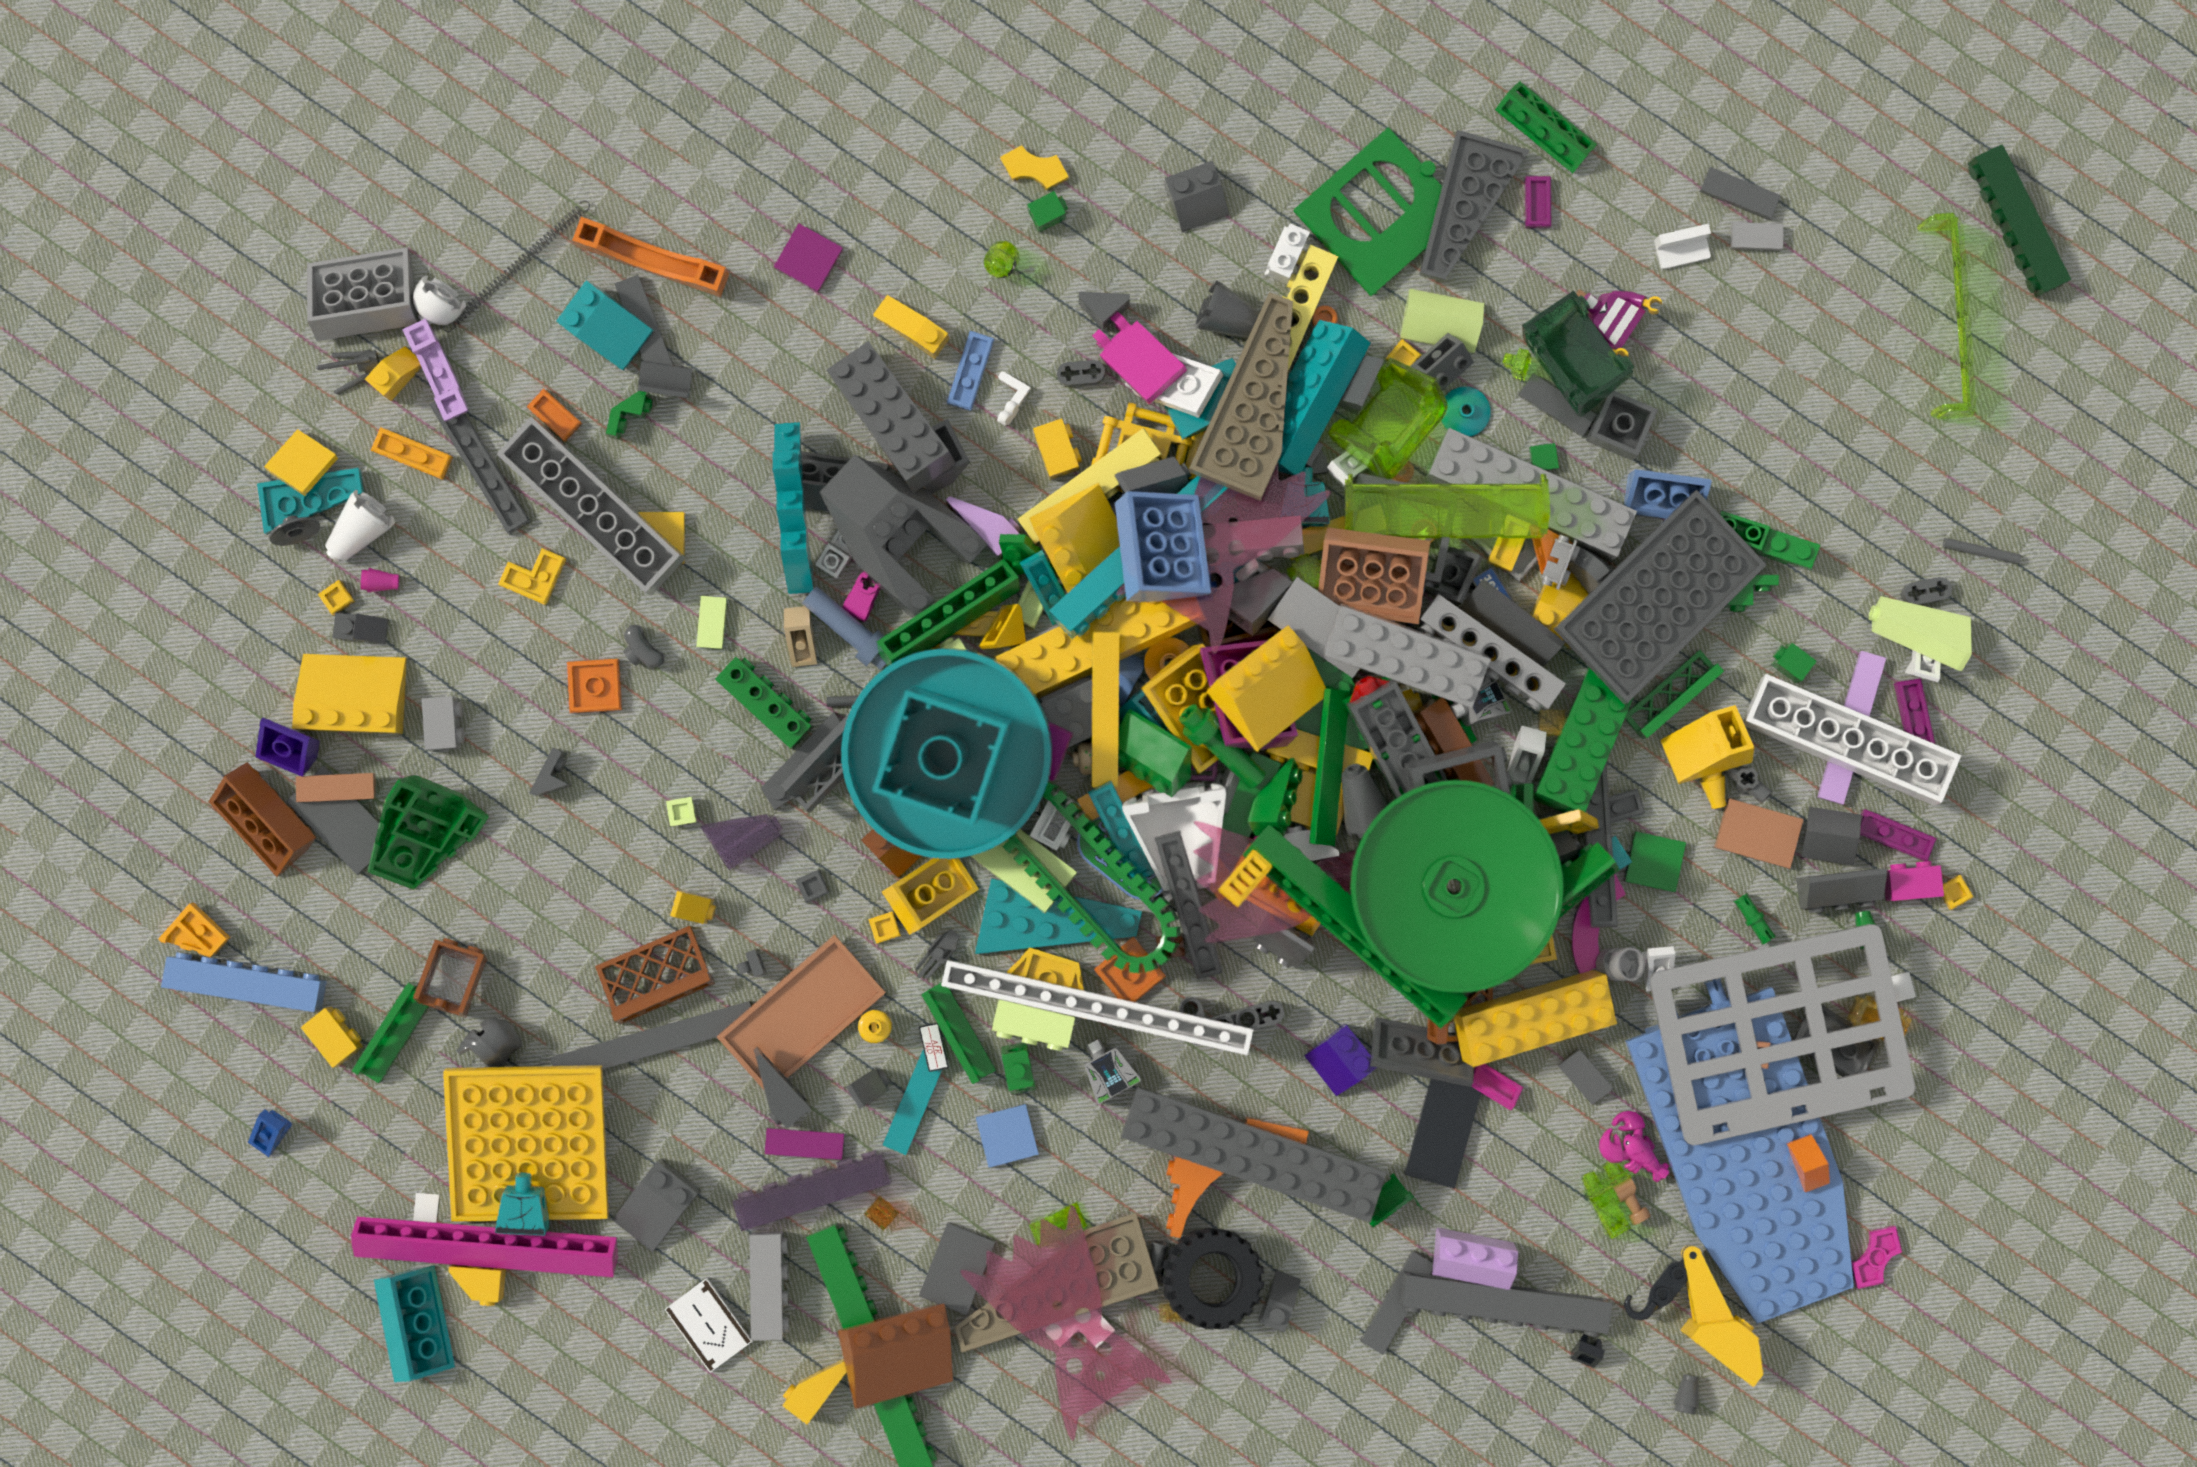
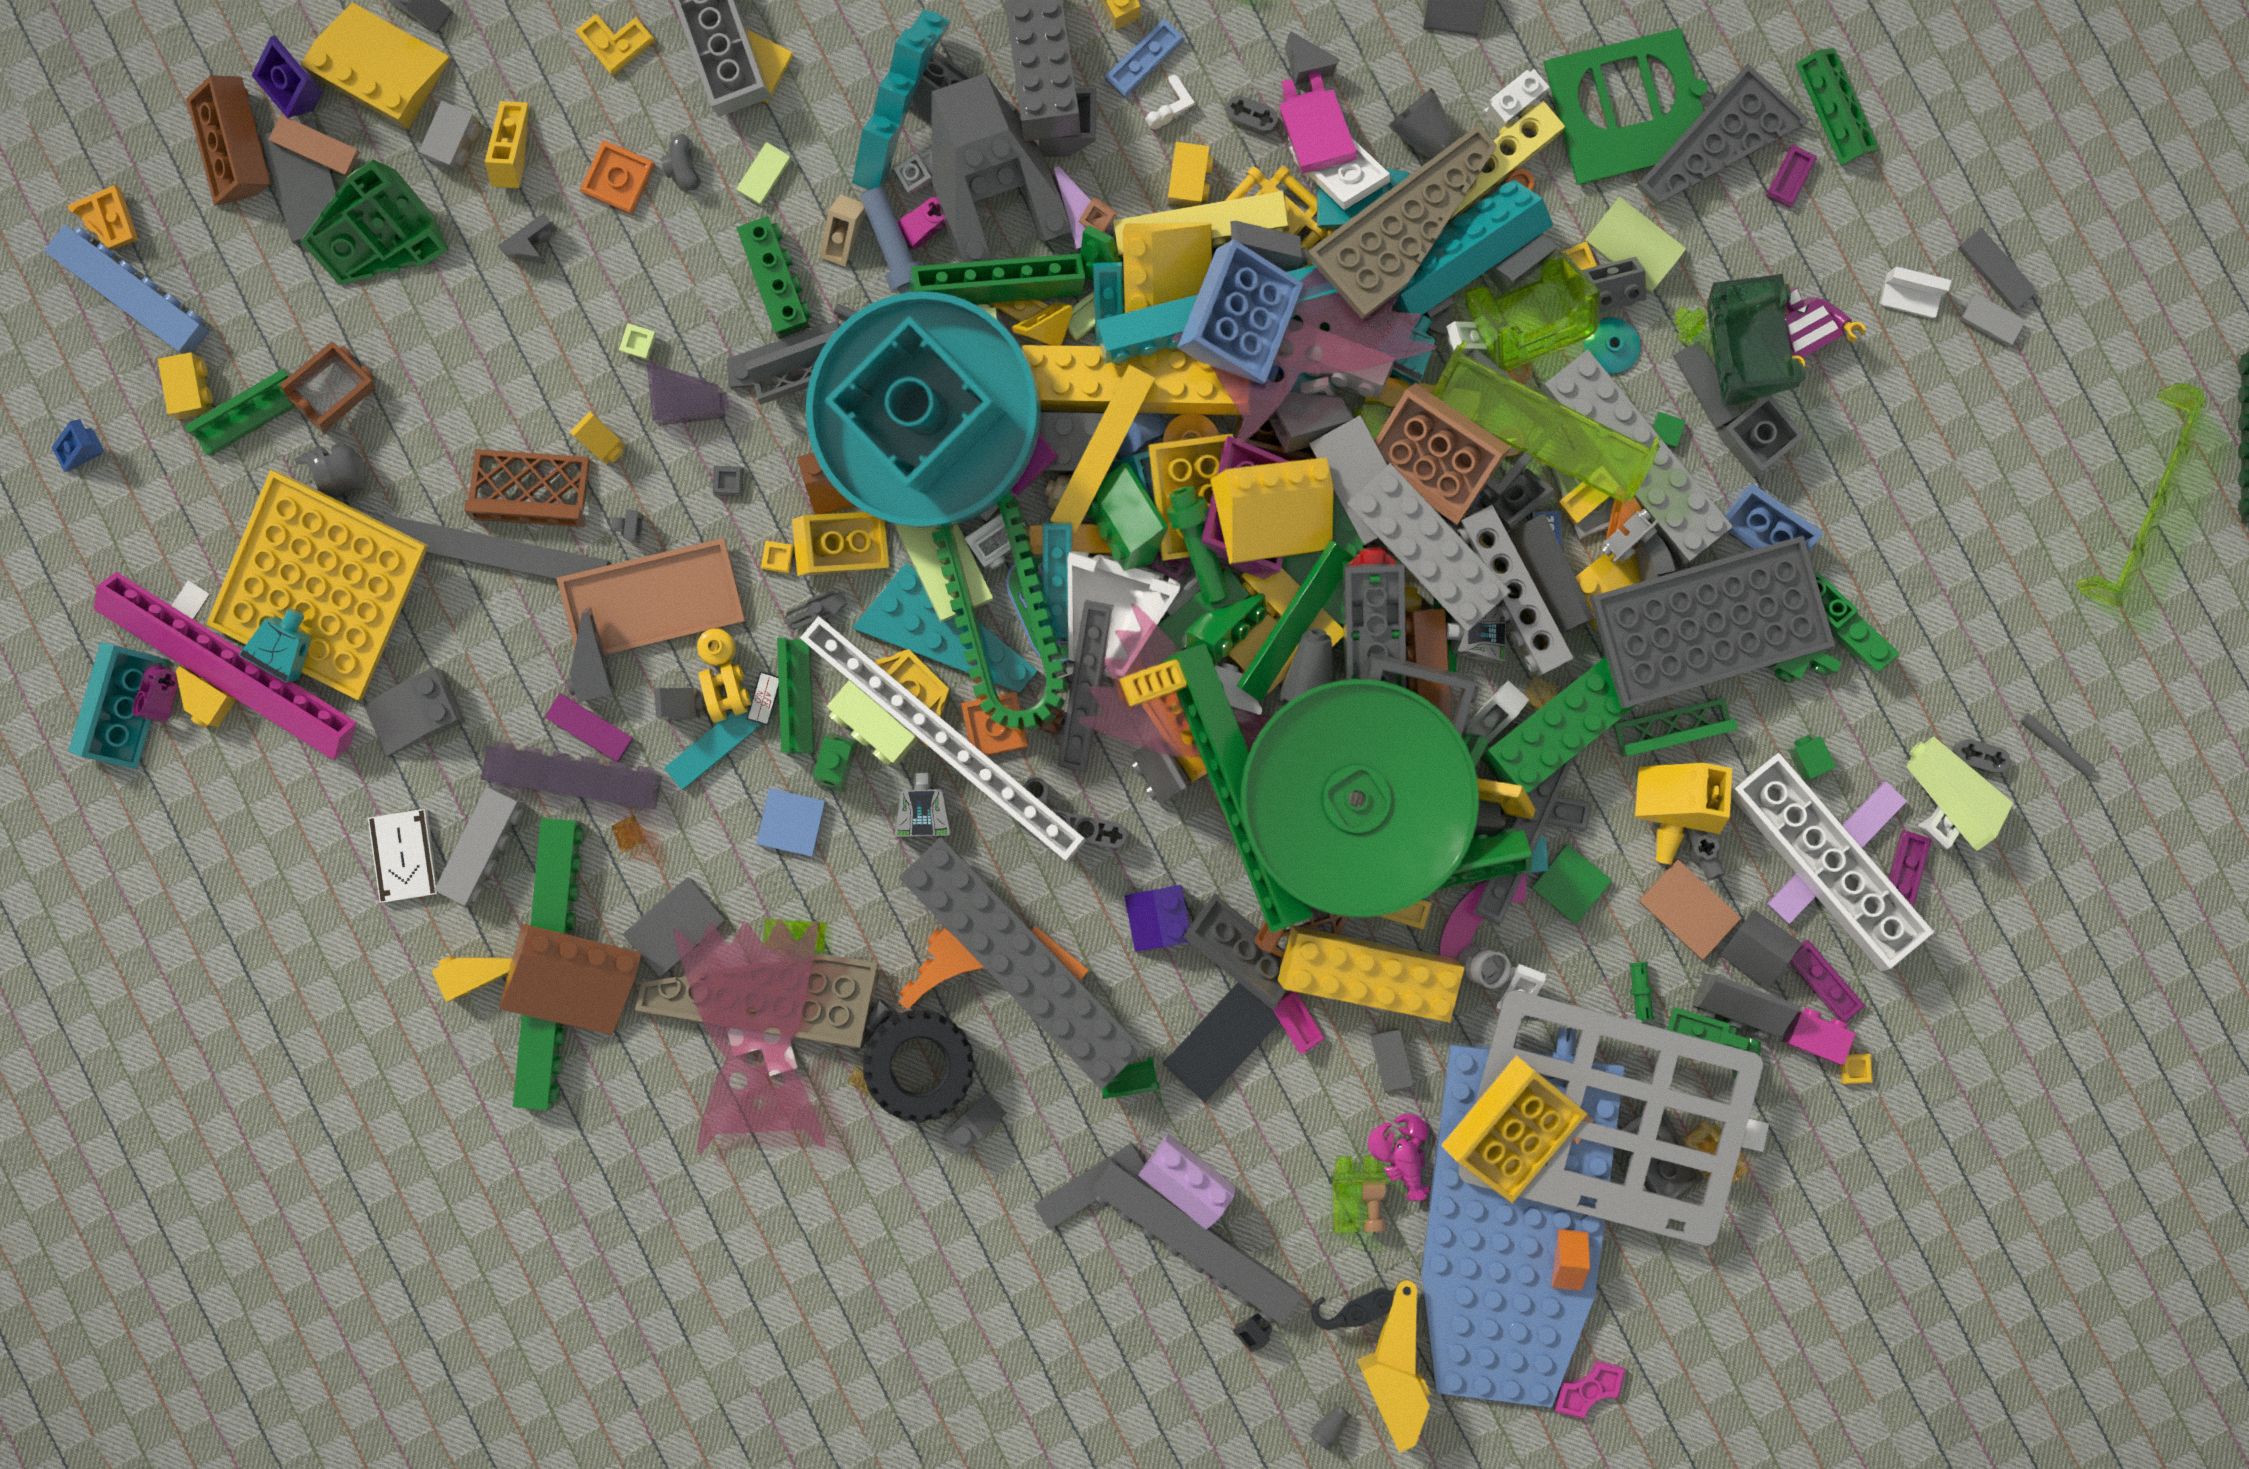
camera: 30 degrees right, 0 degrees up
none -> magenta piece [132,665,179,723]
none -> yellow slope [485,101,529,188]
none -> yellow brick [698,661,751,723]
none -> nougat tile [1078,197,1118,233]
none -> yellow slope [1441,1055,1587,1203]
none -> green hinge [1667,1007,1750,1050]

